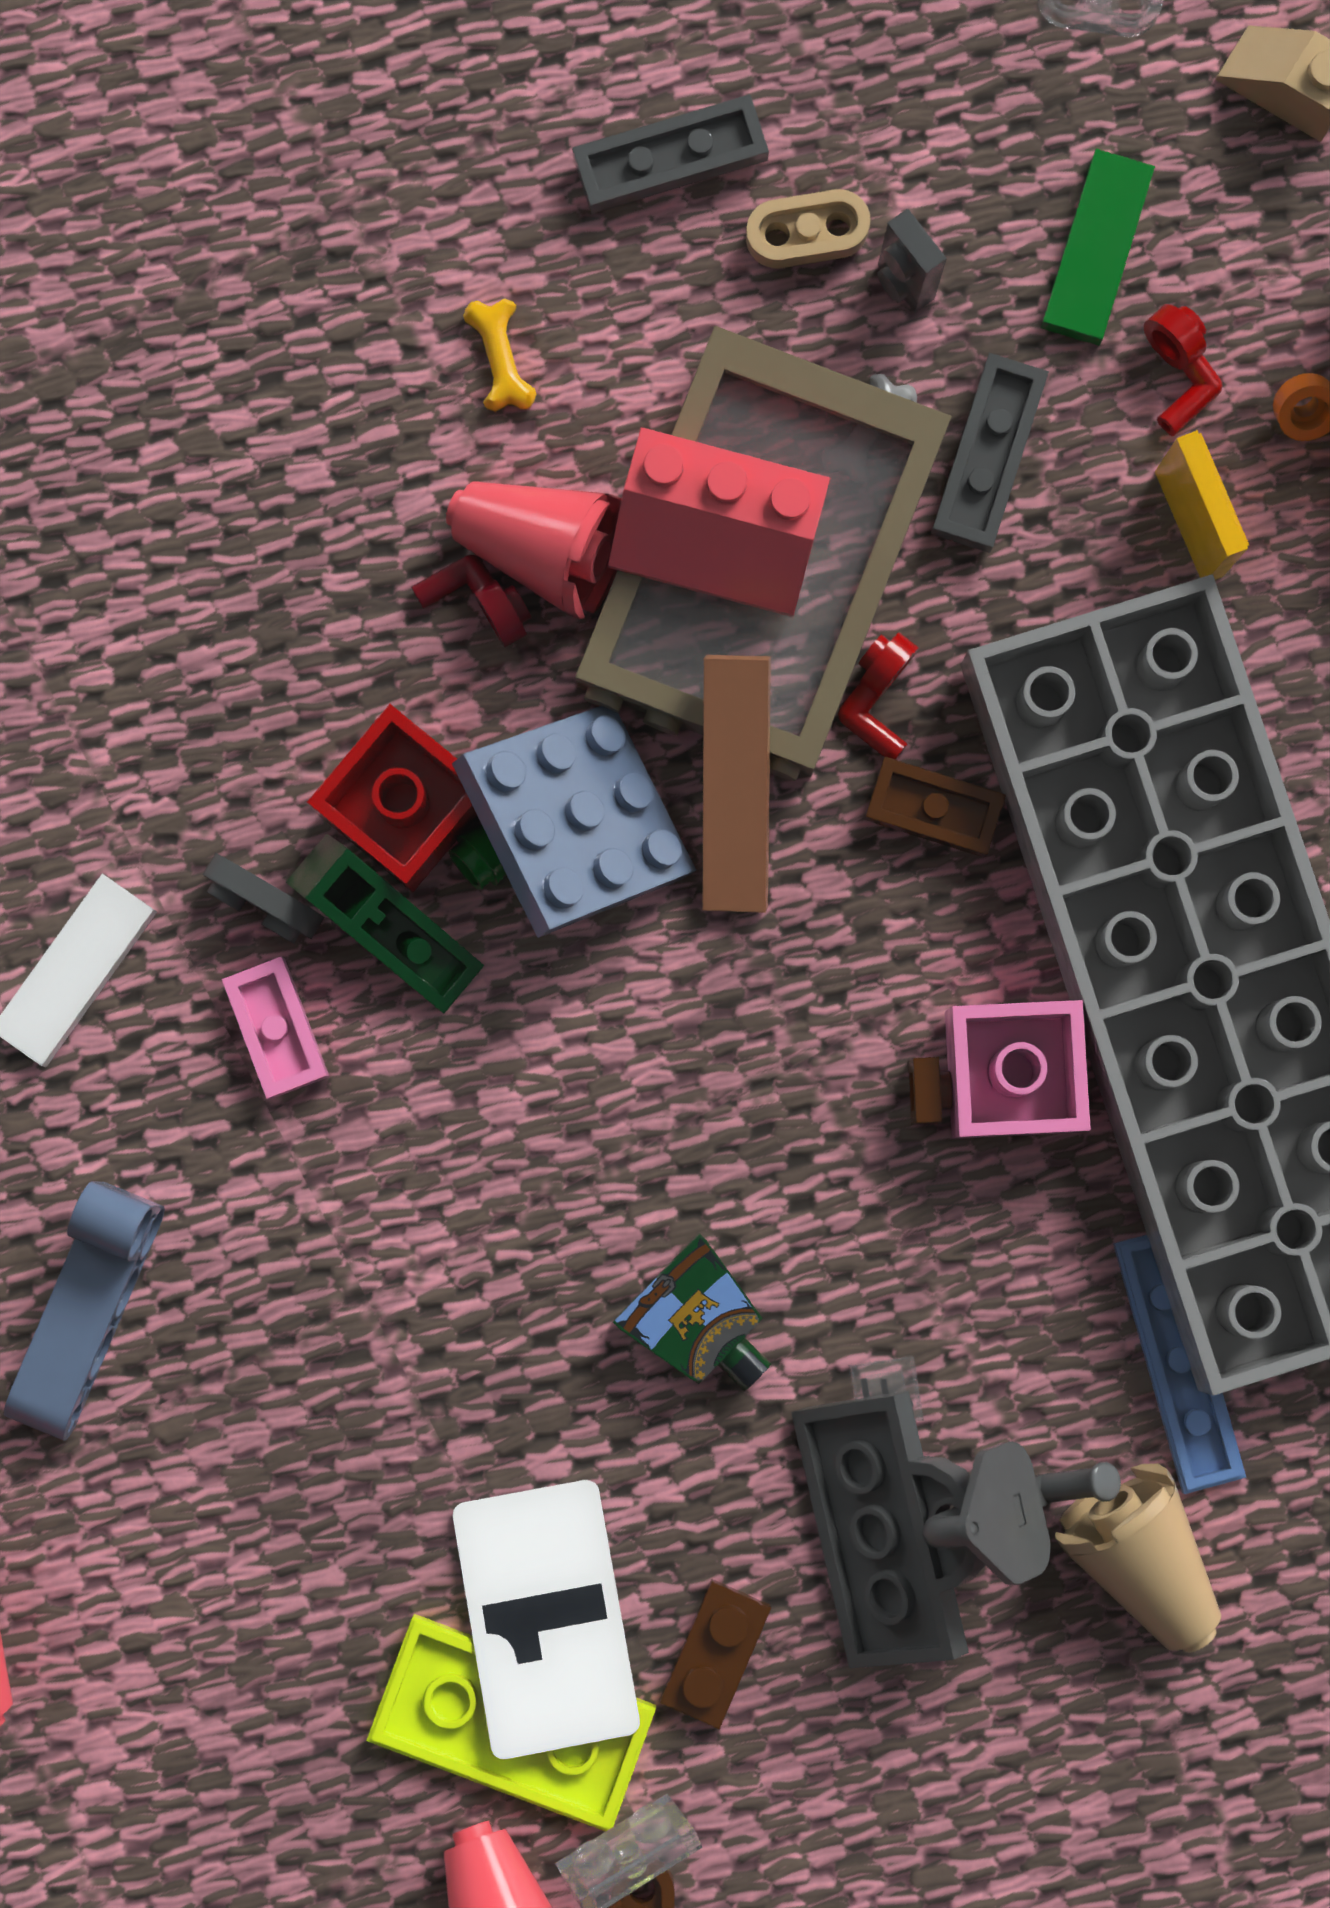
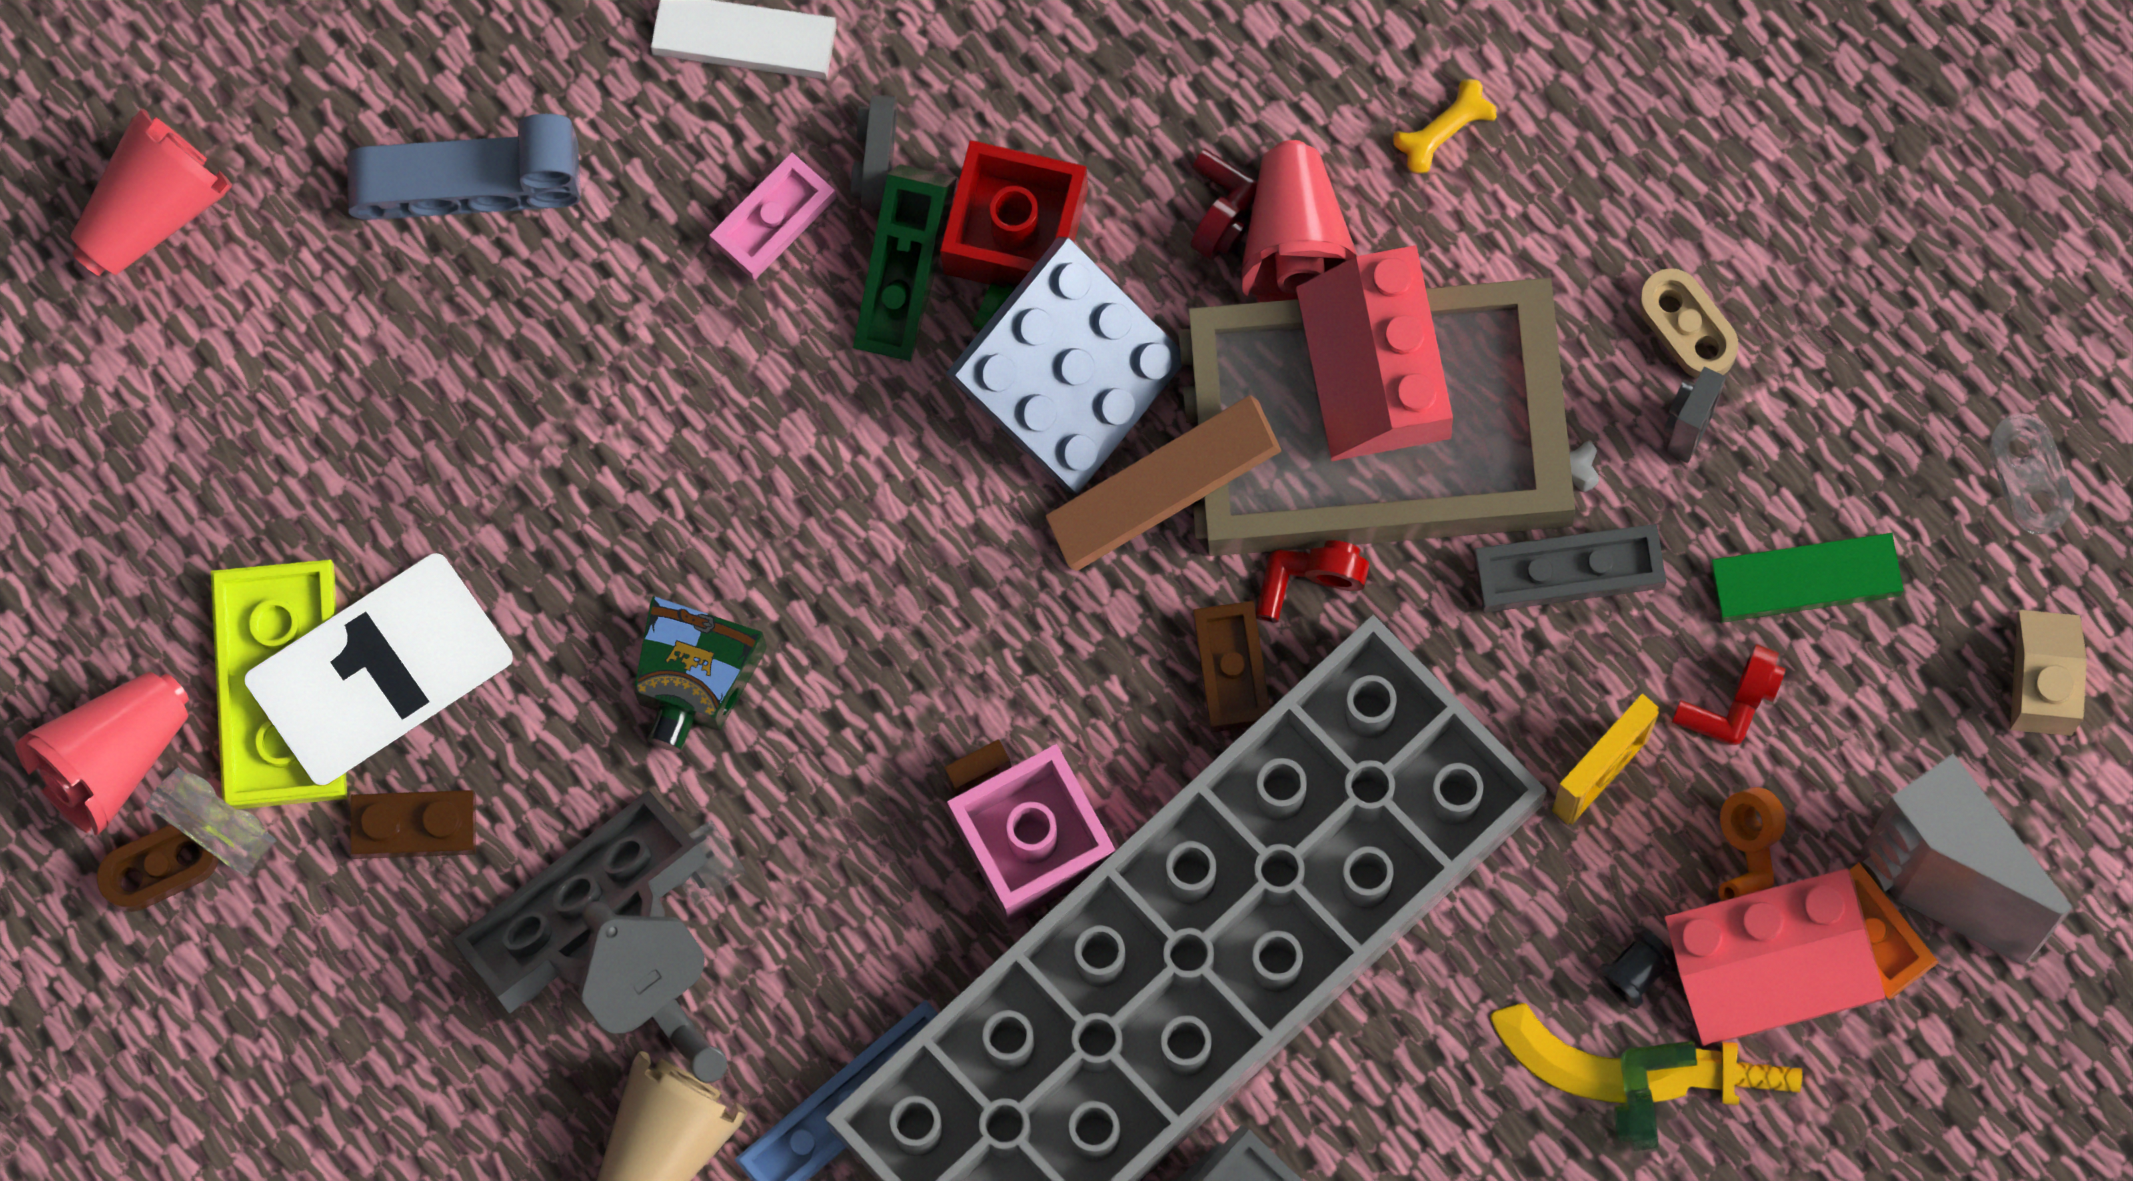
camera: 70 degrees right, 10 degrees down
dark grey plate [572,94,769,214] -> none

